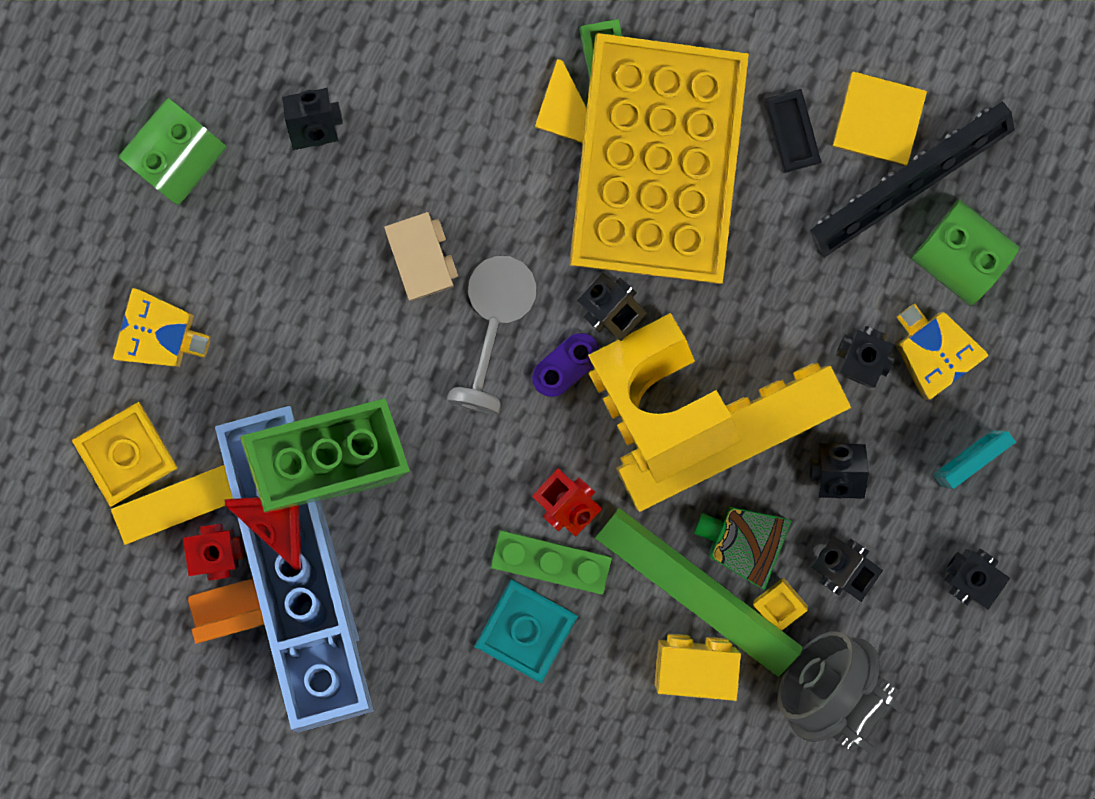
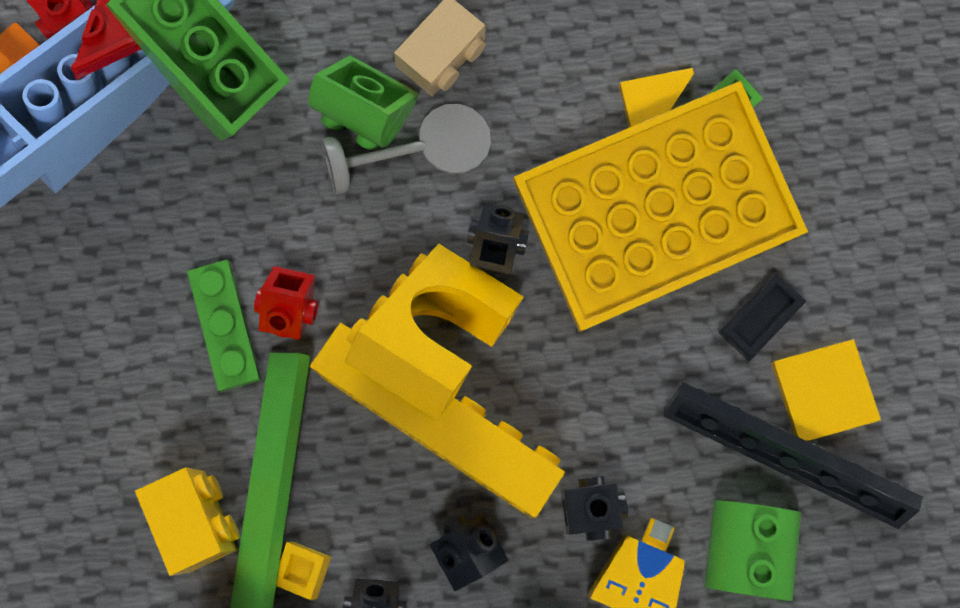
camera: 60 degrees right, 10 degrees down
teal tile [474,579,578,684] -> none
dark purple plate [532,333,600,397] -> none
torso [693,506,792,590] -> none
none -> bright green brick [308,55,420,150]

